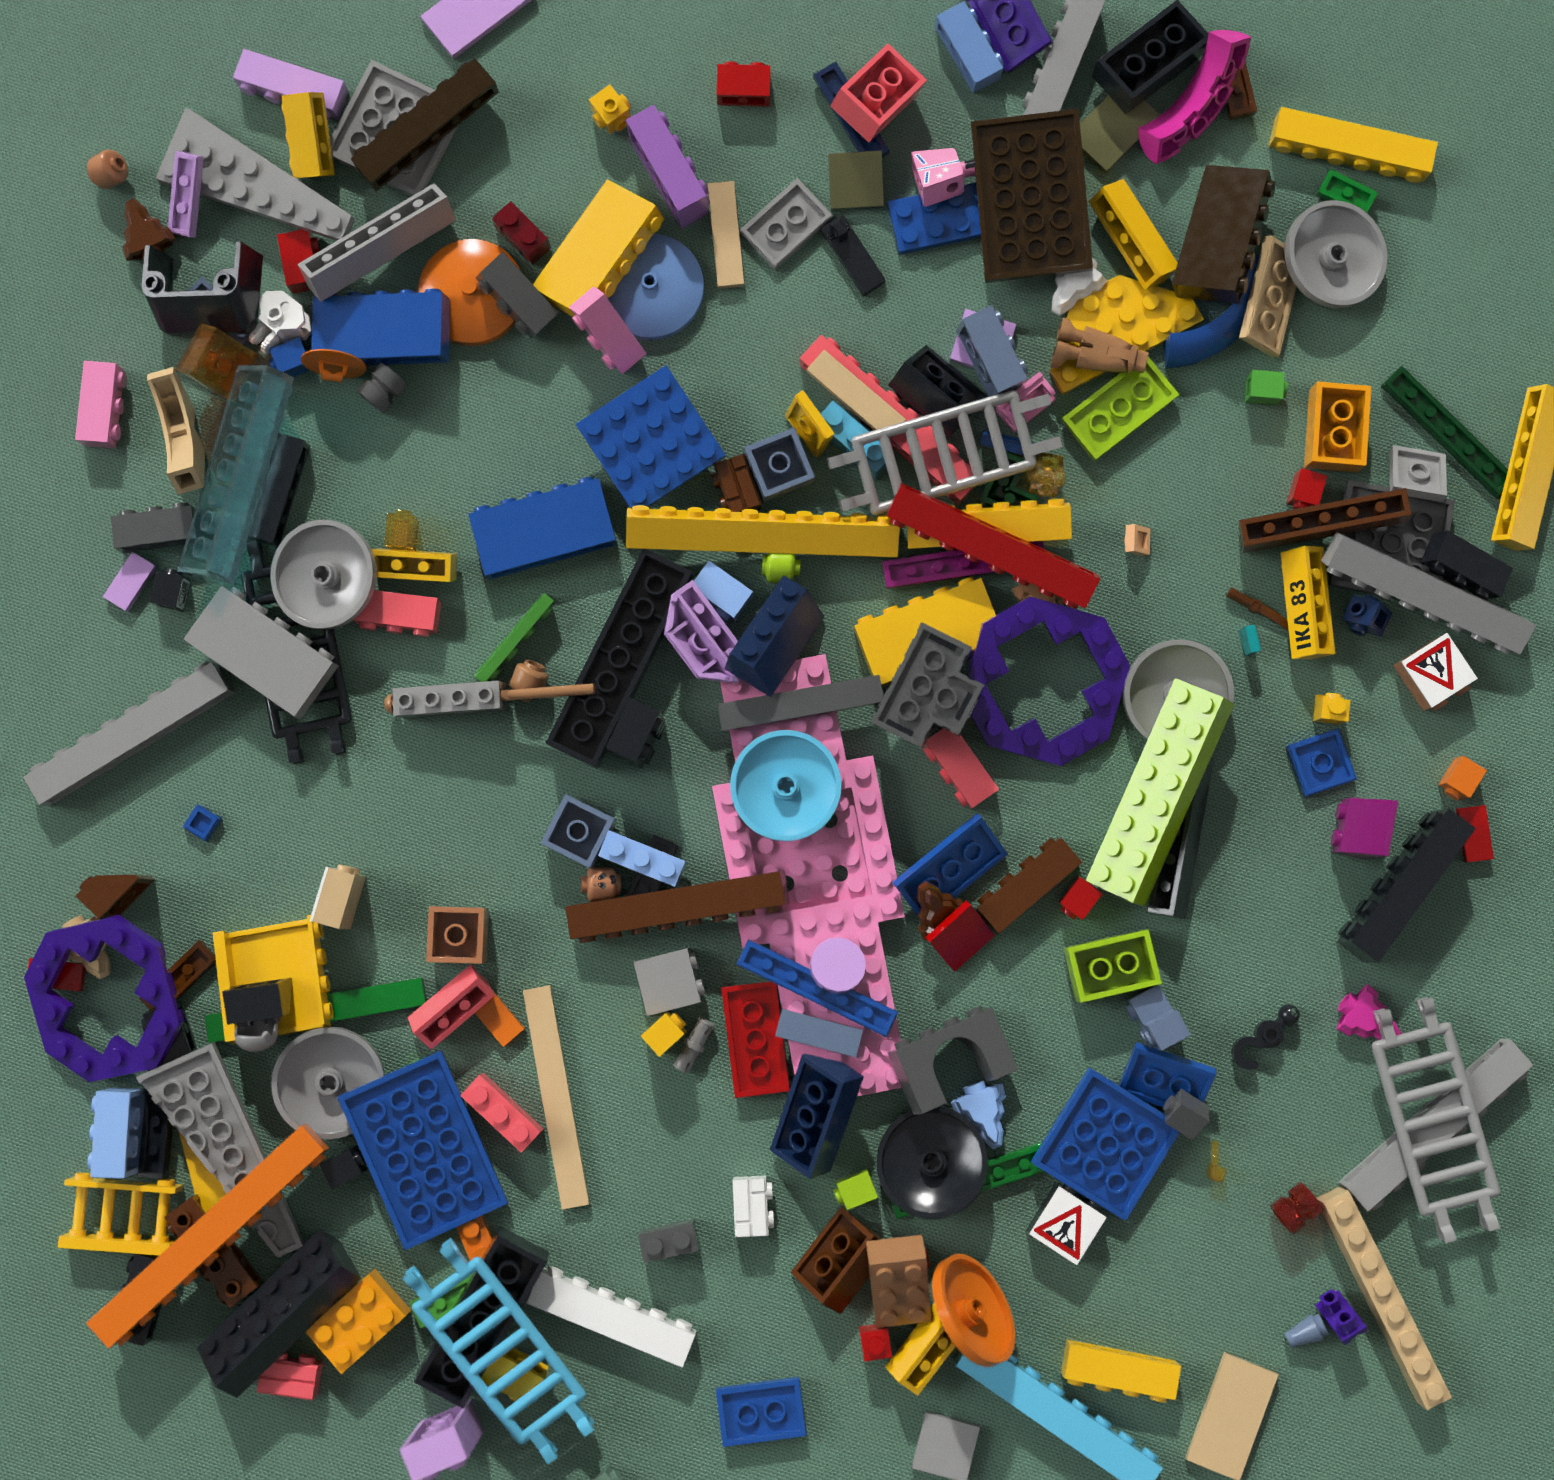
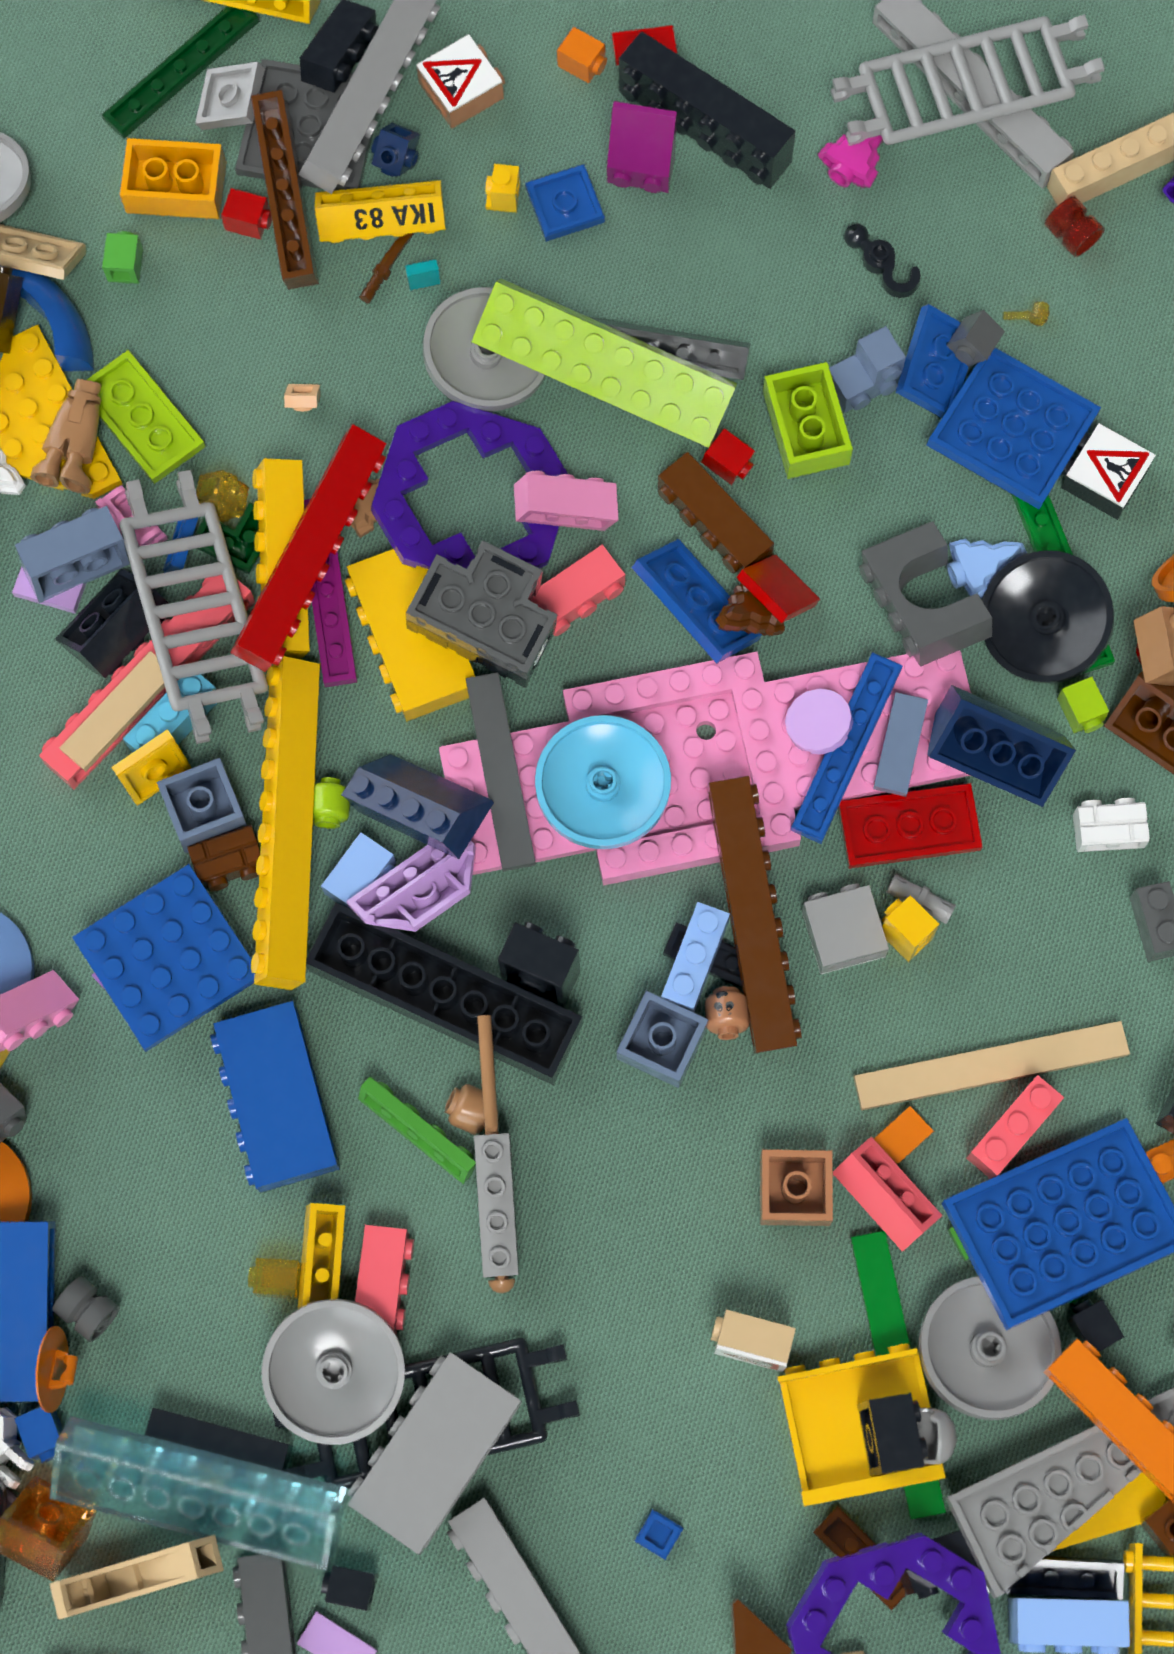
camera: 90 degrees left, 10 degrees down
none -> bright pink brick [514,471,618,531]

